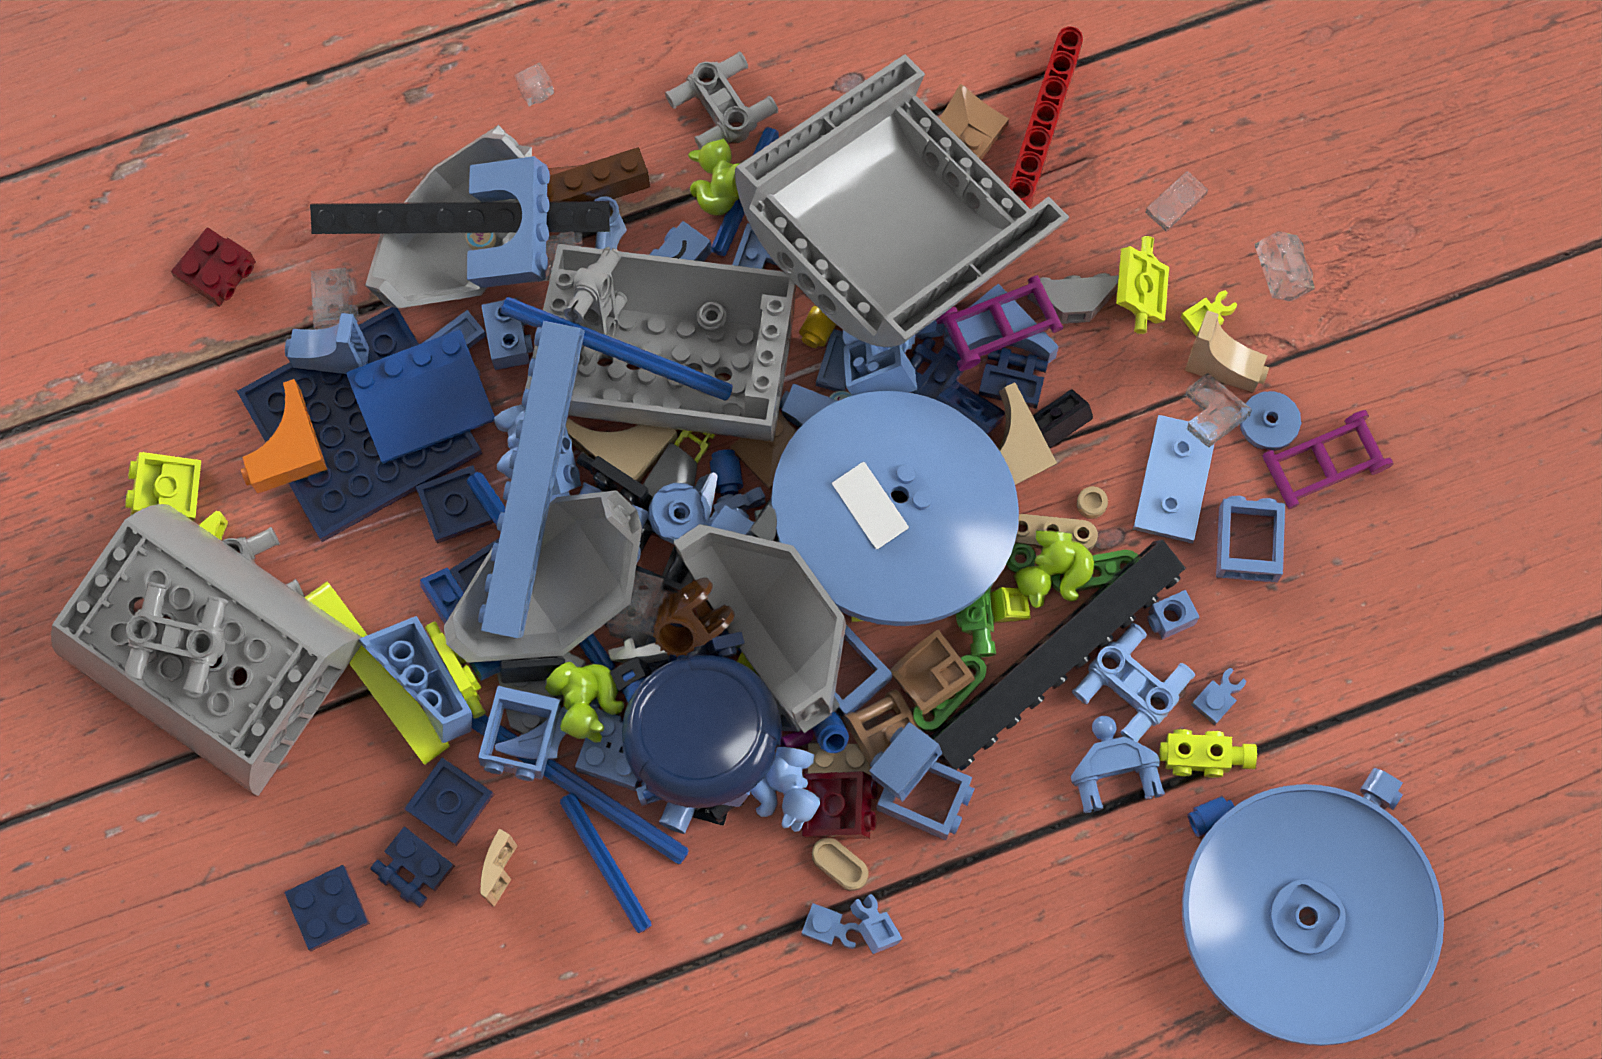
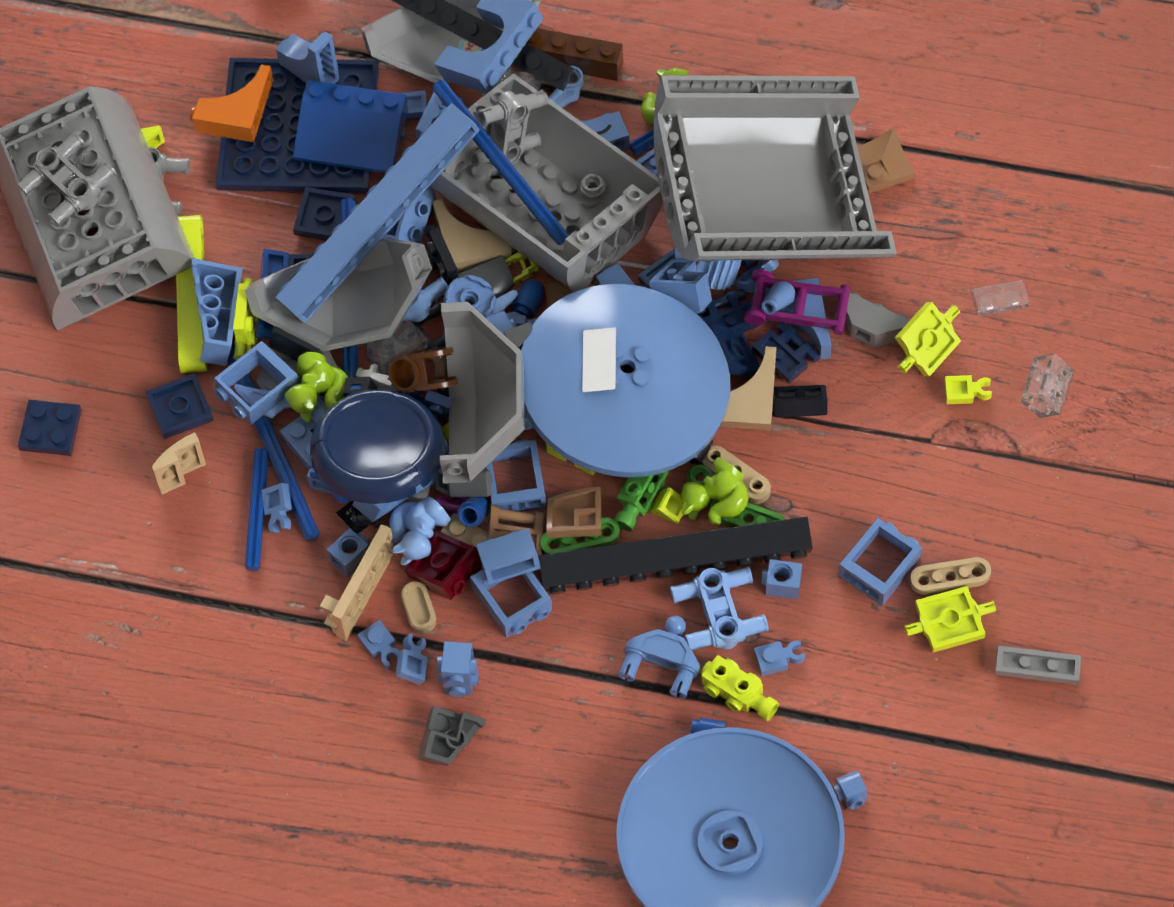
camera: 35 degrees right, 10 degrees down
neon yellow plate [125,452,201,521] -> none
clear brick [310,267,359,330] -> none
dark blue plate [370,826,455,908] -> none
medium blue beam [659,802,696,834] -> none
light grey piece [665,51,778,149] -> none
yellow brick [799,306,836,348] -> none
red beam [1009,26,1083,208] -> none
tan tile [1077,486,1108,519] -> none
light blue plate [1133,415,1218,544] -> none
tan arch [1185,311,1269,393] -> none
clear plate [1185,373,1252,448] -> none
medium blue plate [1240,391,1301,451] -> none
magenta piece [1262,410,1394,509] -> none
none -> medium blue plate [261,483,292,533]
none -> tan piece [320,524,394,641]
none -> medium blue brick [327,528,370,577]
none -> dark grey slope [417,706,486,765]
none -> medium blue brick [437,641,479,698]
none -> medium blue cone [762,281,795,315]
none -> neon yellow plate [904,586,996,653]
none -> tan plate [910,557,991,595]
none -> light grey plate [995,646,1081,685]

